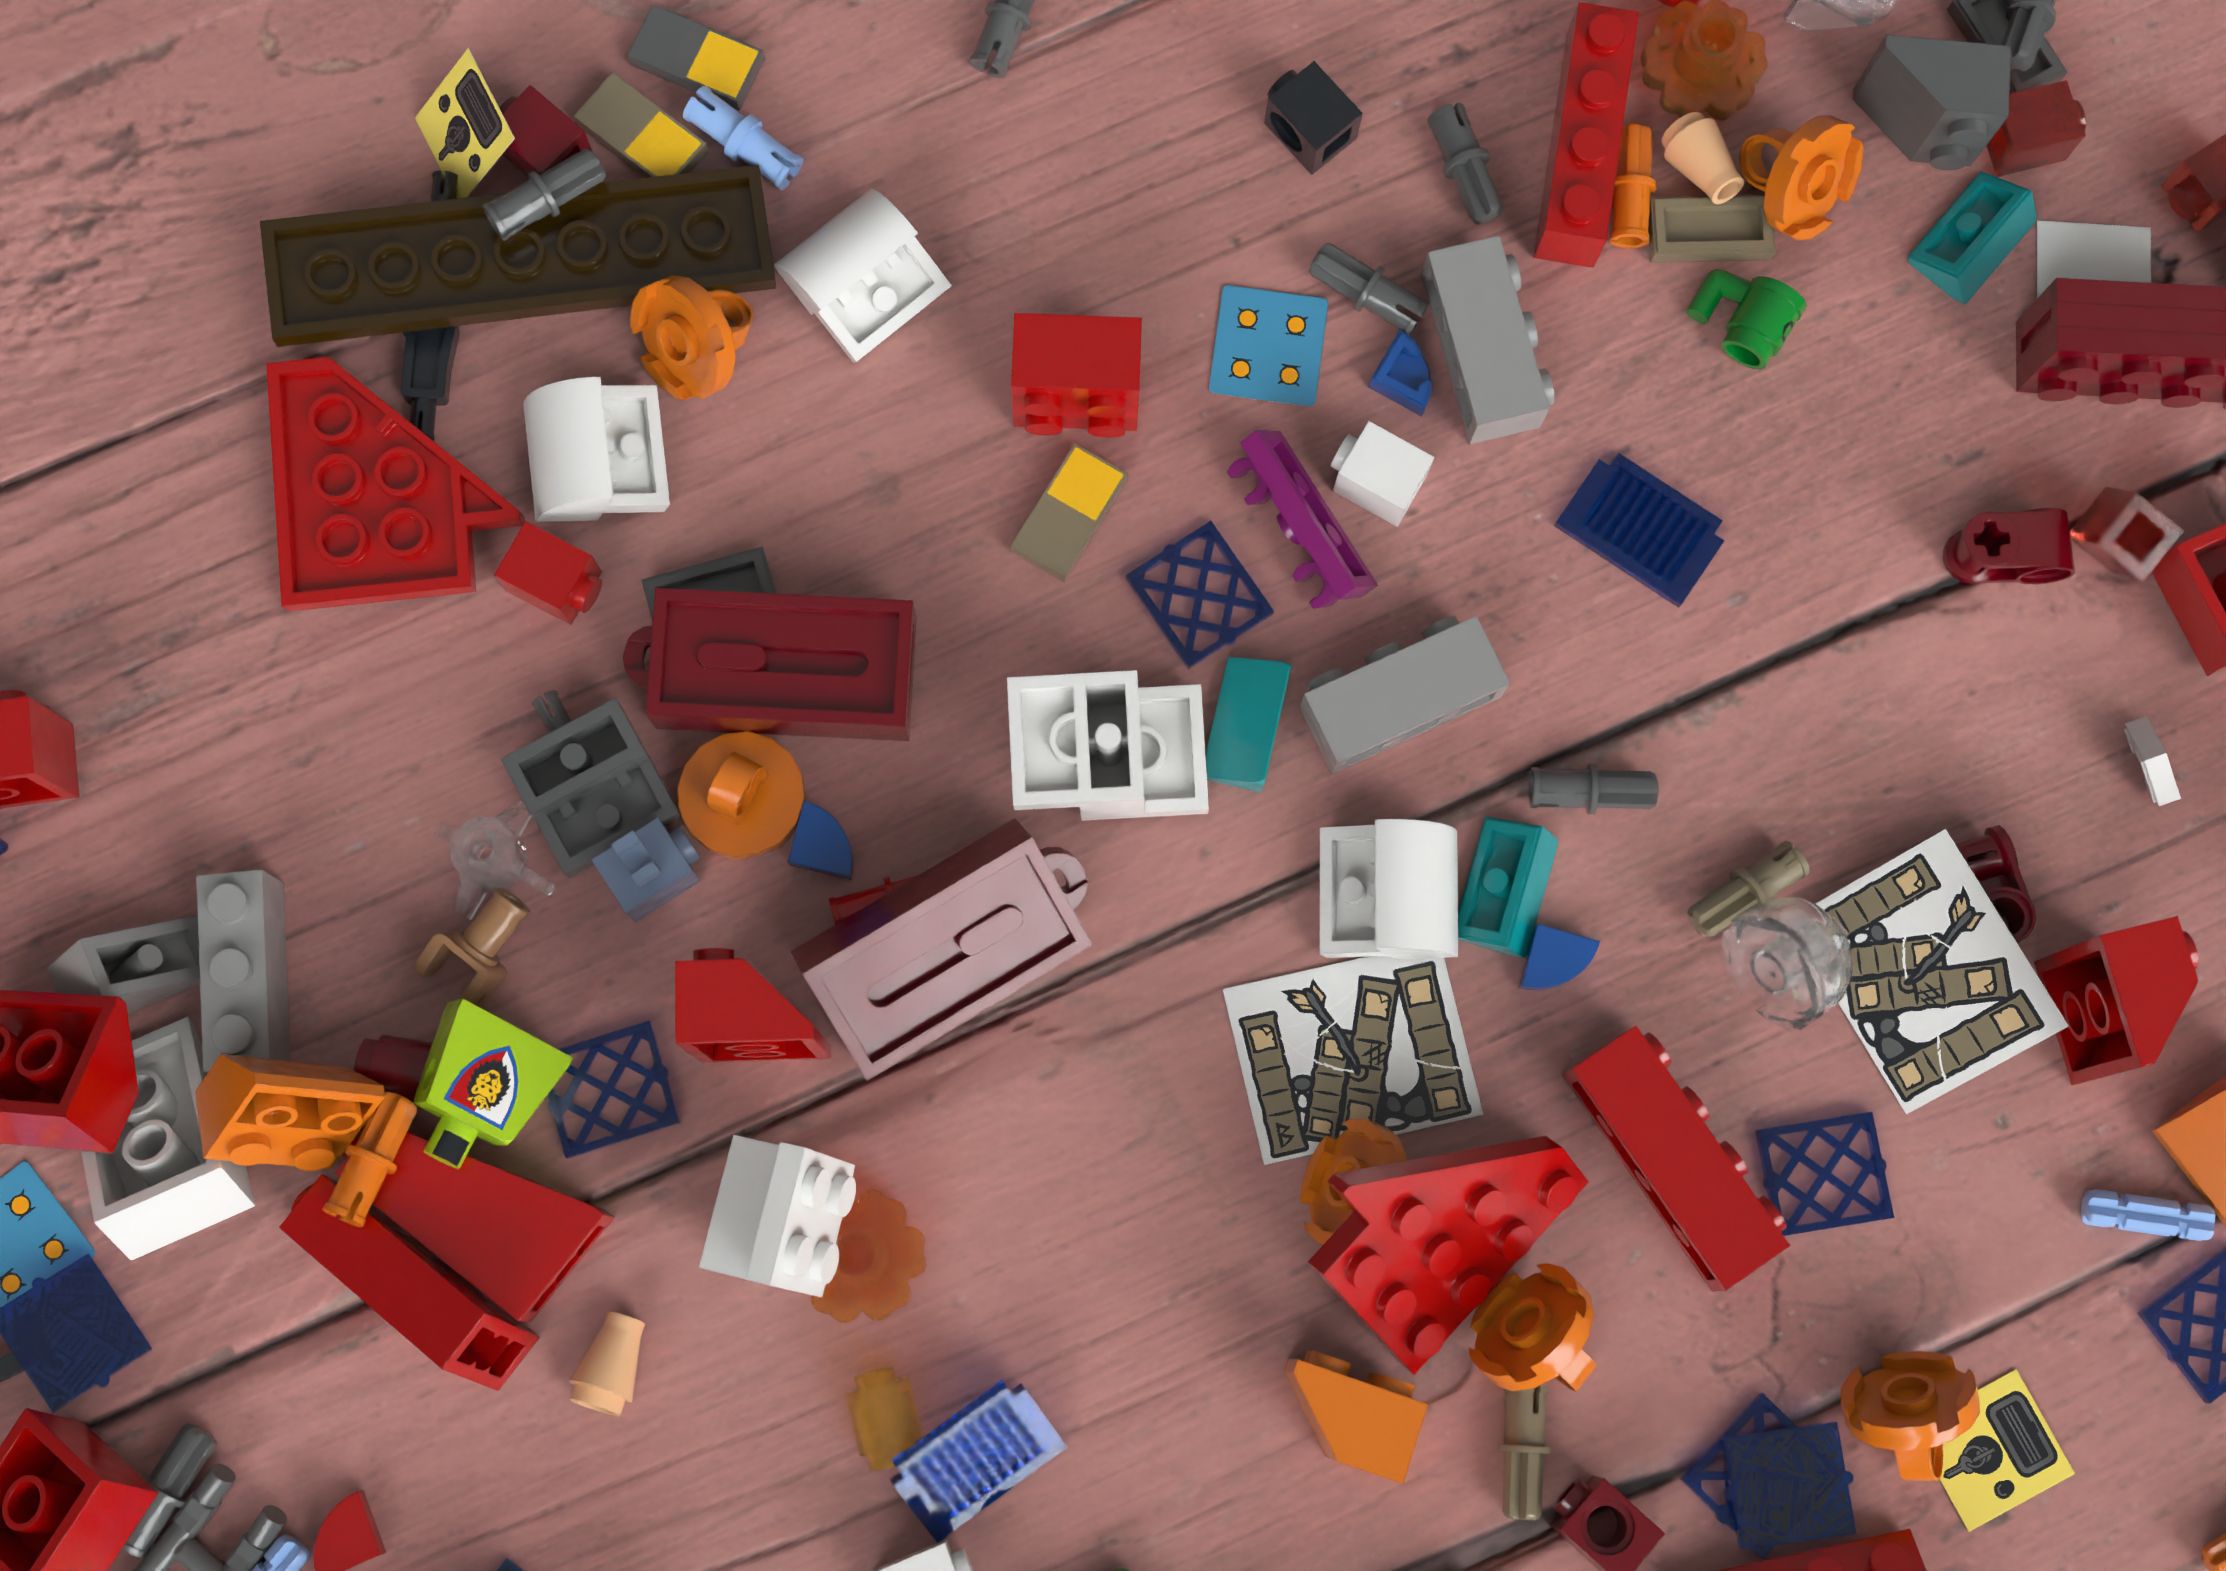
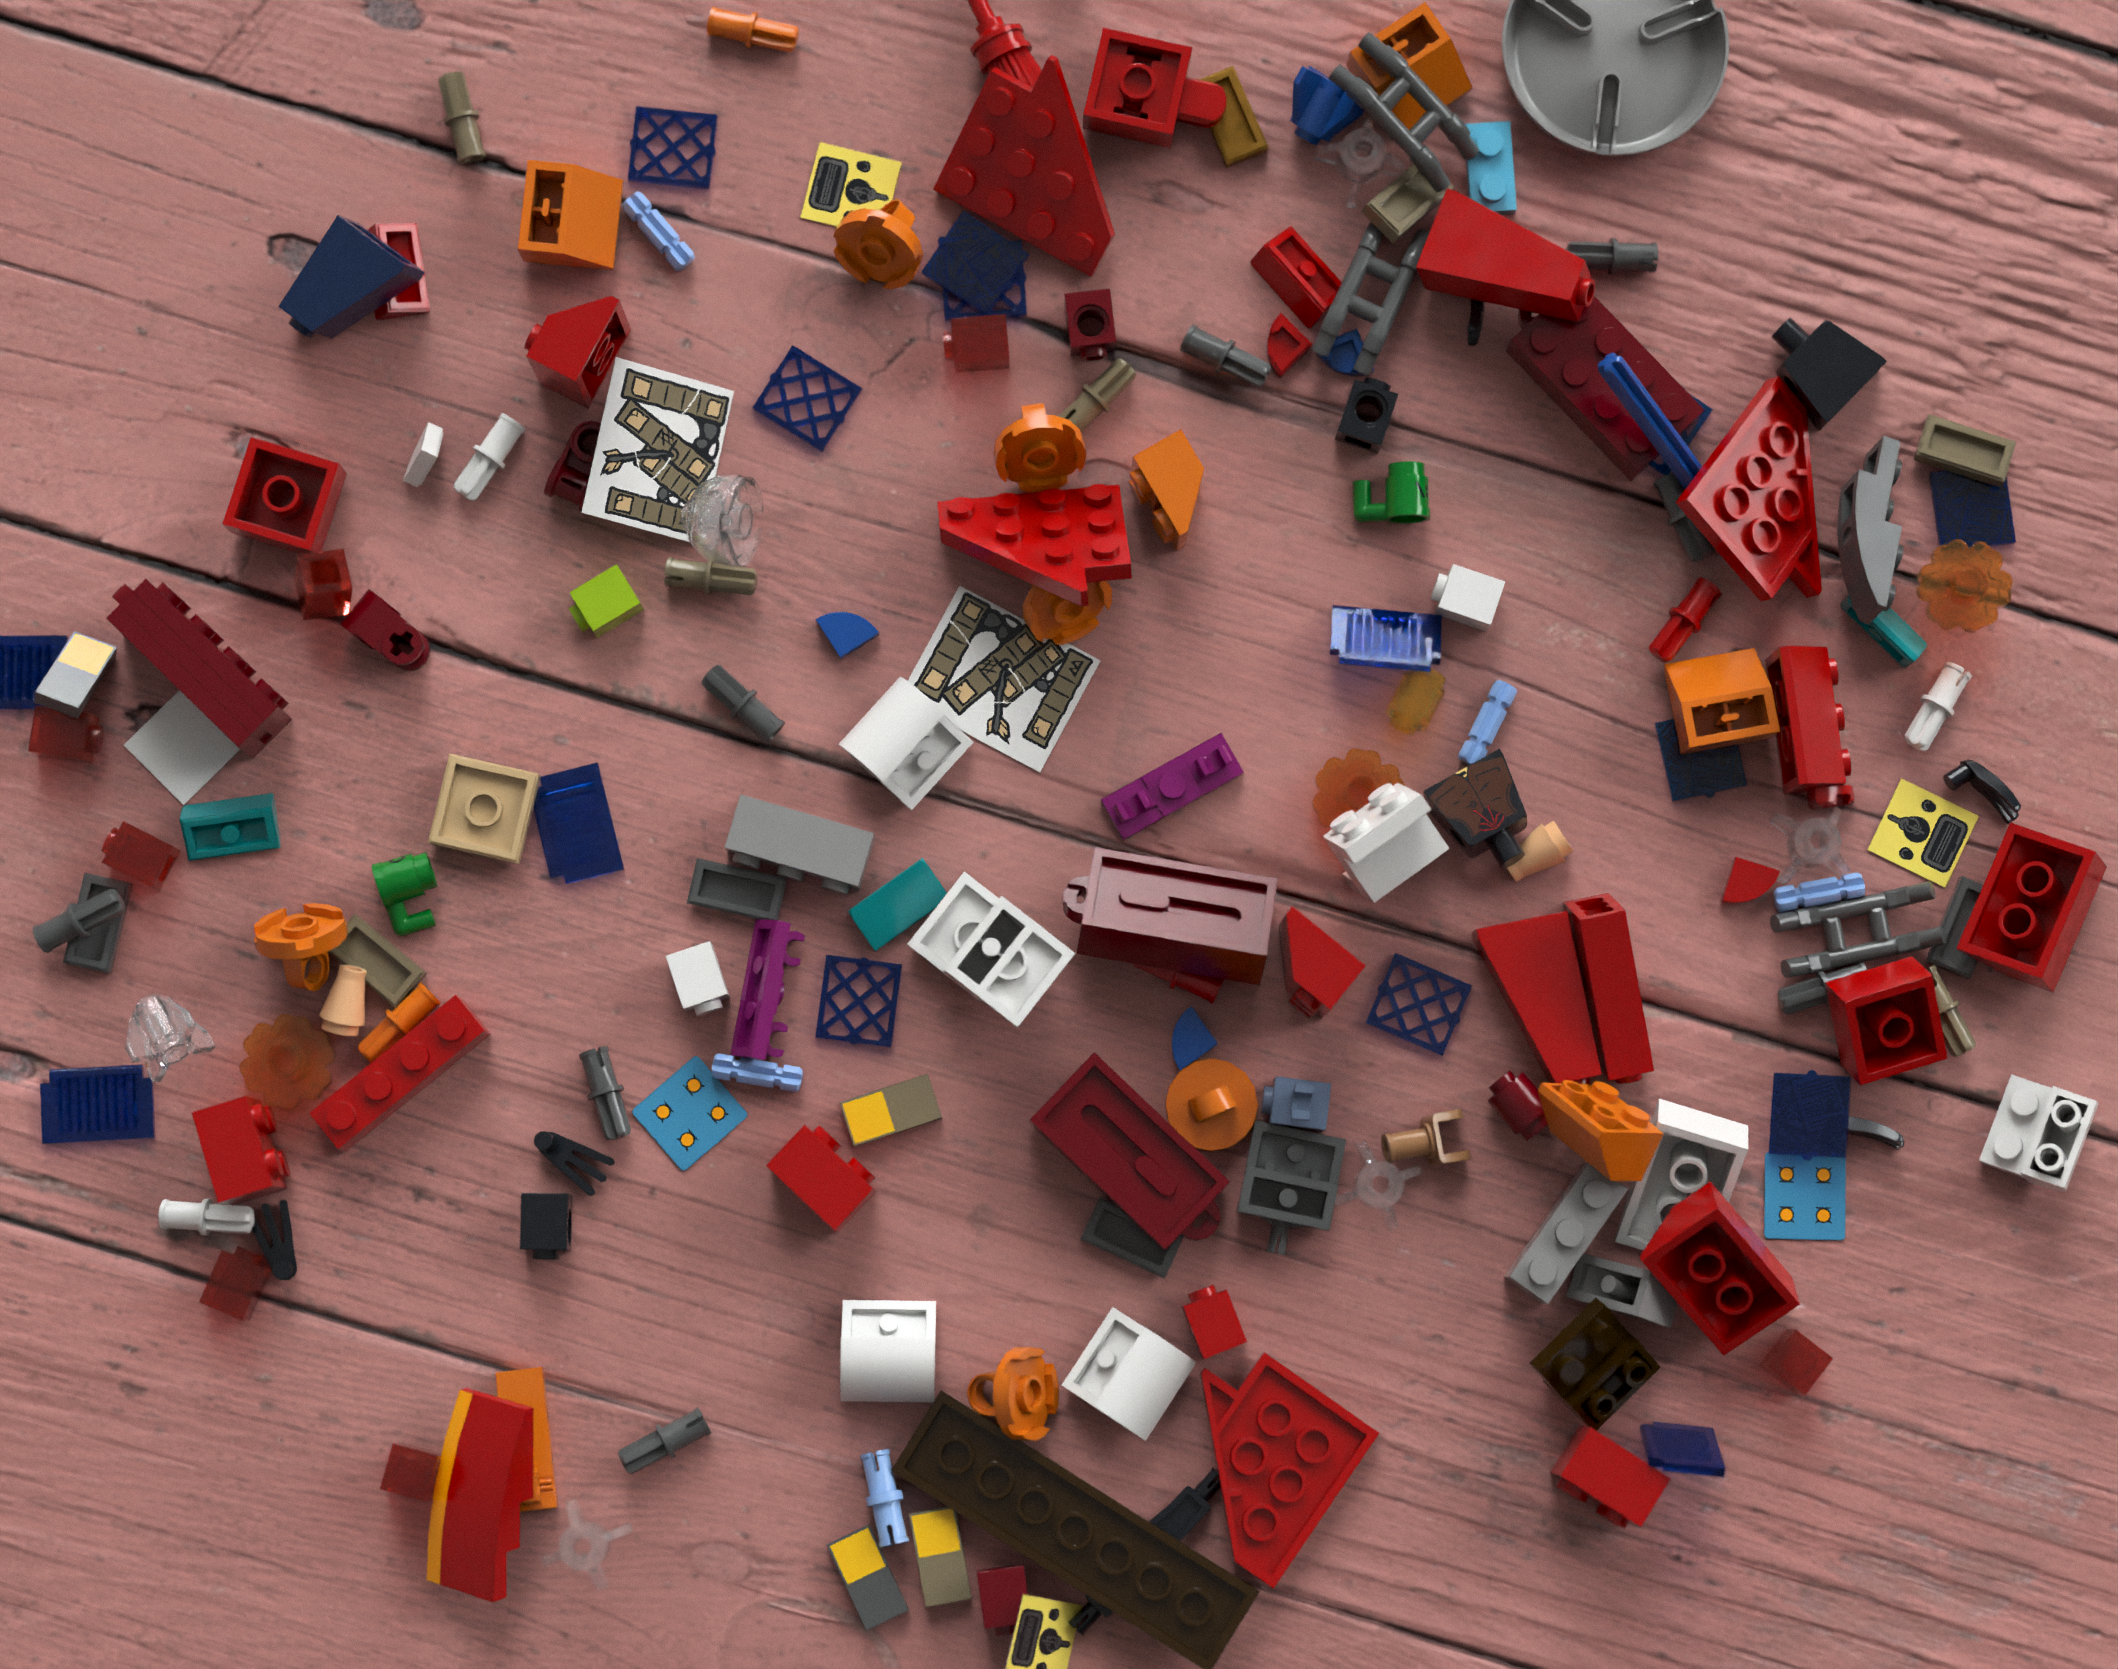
camera: 140 degrees left, 5 degrees up
orange axle [322,1092,417,1227] -> none
lime torso [414,999,573,1169] -> none
dark grey axle [482,149,606,241] -> none
blue tile [1368,330,1431,417] -> none
light grey brick [1421,235,1554,445] -> none
dark grey axle [1427,103,1503,225] -> none
teal slope [1458,816,1558,958] -> none
red brick [1562,1025,1791,1292] -> none
dark grey slope [1853,35,2011,170] -> none
none -> tan plate [428,753,541,865]
none -> white axle [453,413,526,501]
none -> black piece [534,1131,615,1196]
none -> lime brick [568,564,644,638]
none -> dark grey tile [687,858,787,920]
none -> light blue axle [711,1053,803,1092]
none -> clear red brick [943,314,1010,373]
none -> magenta plate [1101,733,1244,841]
none -> torso [1423,749,1527,868]
none -> light blue axle [1458,680,1517,765]
none -> dark brown brick [1530,1298,1661,1431]

